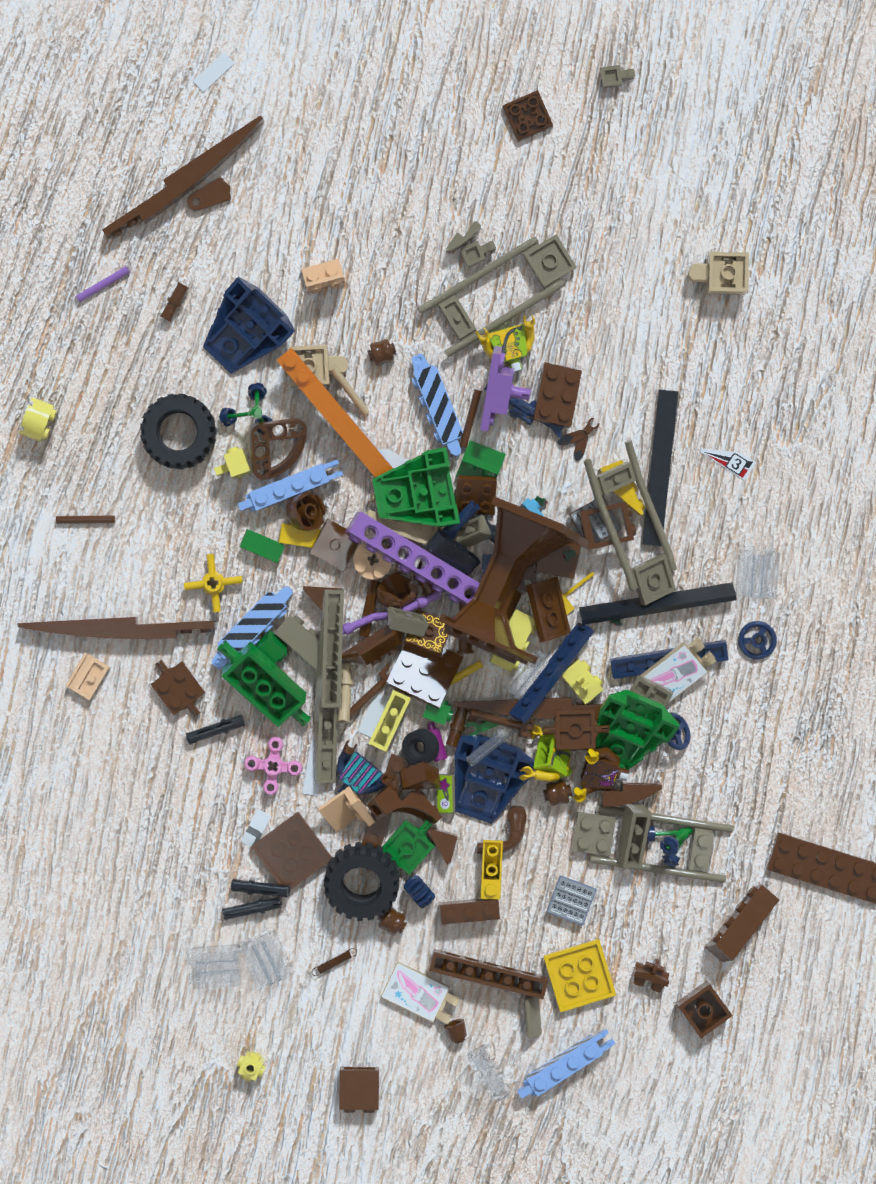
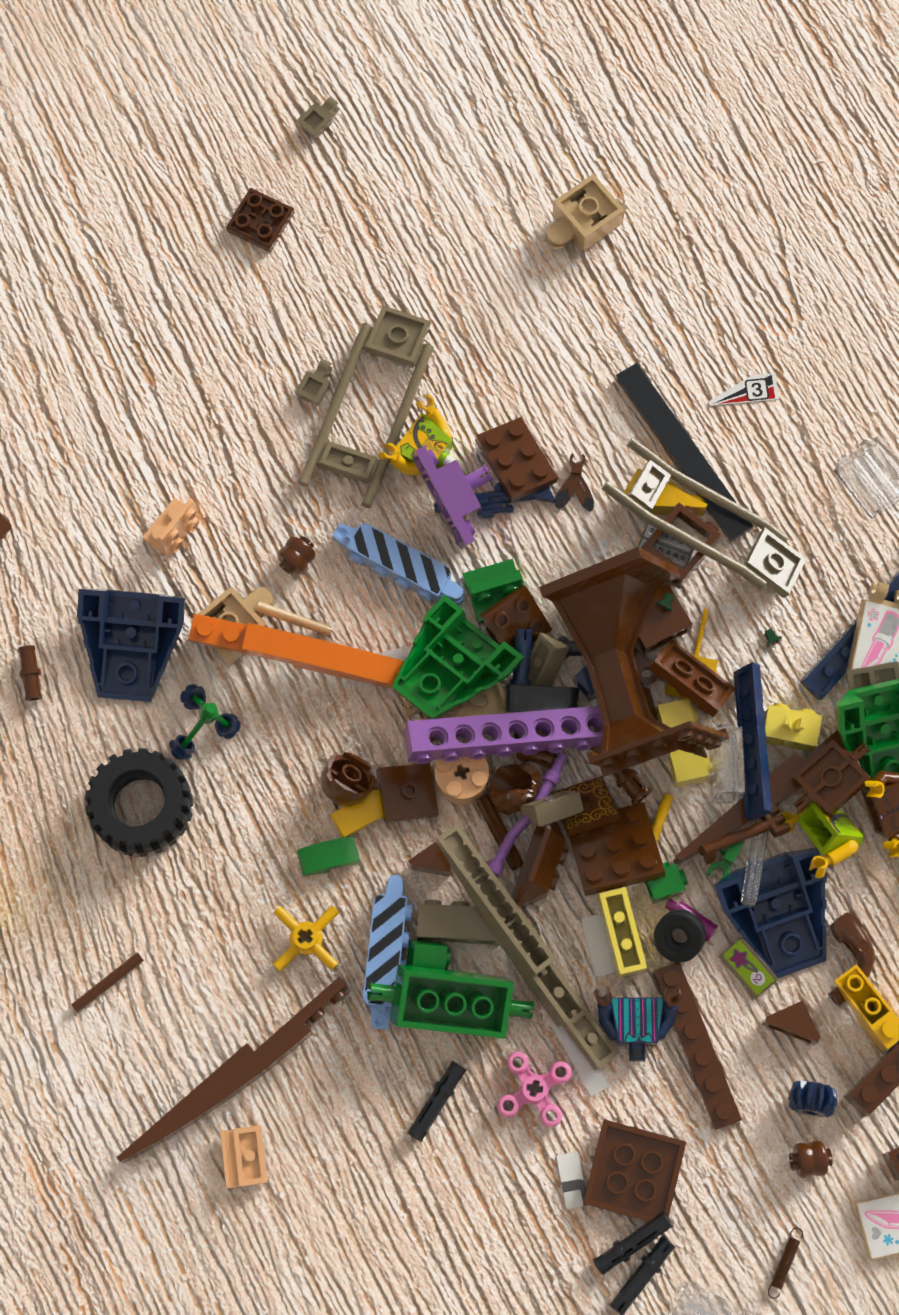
camera: 35 degrees left, 15 degrees down
reddish brown plate [151,659,205,718] -> none
light yellow brick [214,447,253,479] -> none
light blue hinge [238,460,343,512] -> none
reddish brown beam [249,418,307,480] -> none
light nougat bracket [318,786,375,832] -> none
black tyre [324,842,400,921] -> none
tan pin [337,663,353,723] -> none
reddish brown hinge [350,664,391,721] -> none
reddish brown arch [366,786,442,825] -> none
green plate [382,819,435,875] -> none
reddish brown slope [400,762,441,790] -> none
dark tan slope [446,221,481,253] -> none
reddish brown pin [446,707,469,747] -> none
reddish brown bar [460,389,482,448] -> none
reddish brown piece [543,780,573,806] -> none
black tile [579,582,737,625] -> none

